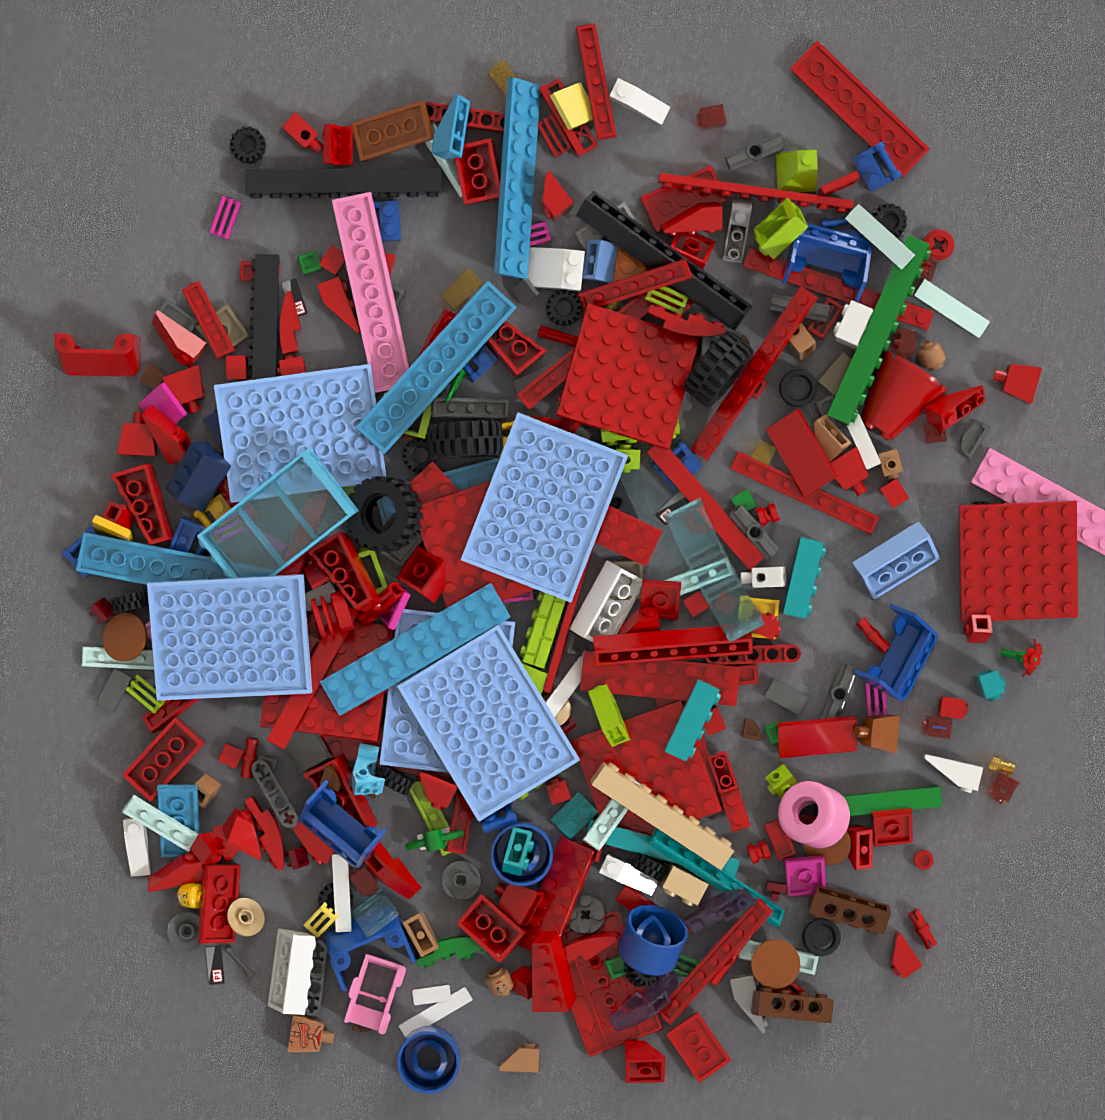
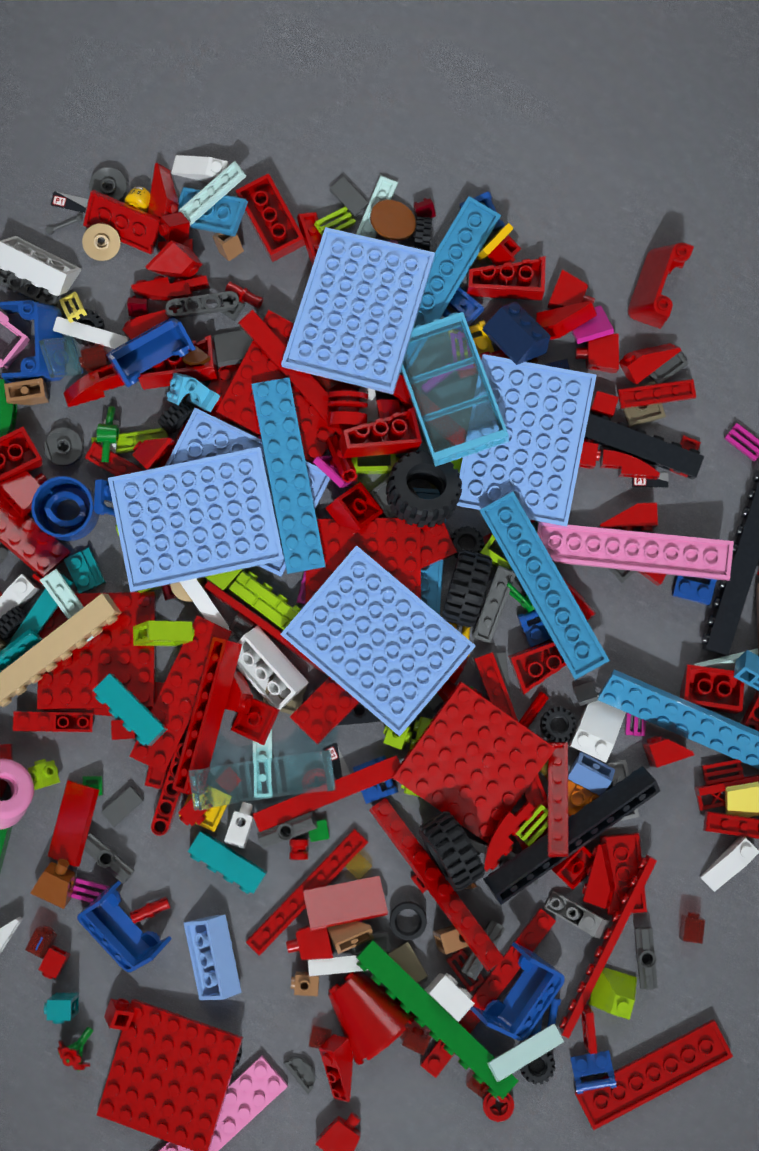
camera: 110 degrees right, 5 degrees down
reddish brown tile [139,364,166,390] -> none
red tile [218,743,244,769] -> none
green tile [297,251,322,275] -> none
red panel [320,245,346,277] -> none
clear yellow tile [441,268,483,309] -> none
teal brick [502,827,535,876] -> none
red brick [546,777,571,805] -> none
red tile [683,591,710,617] -> none
reddish brown tile [741,717,761,741] -> none
lime window [753,198,808,259] -> none
red panel [878,478,909,508] -> none
light aqua tile [913,279,990,339] -> none
medium nougat head [917,340,946,371] -> none

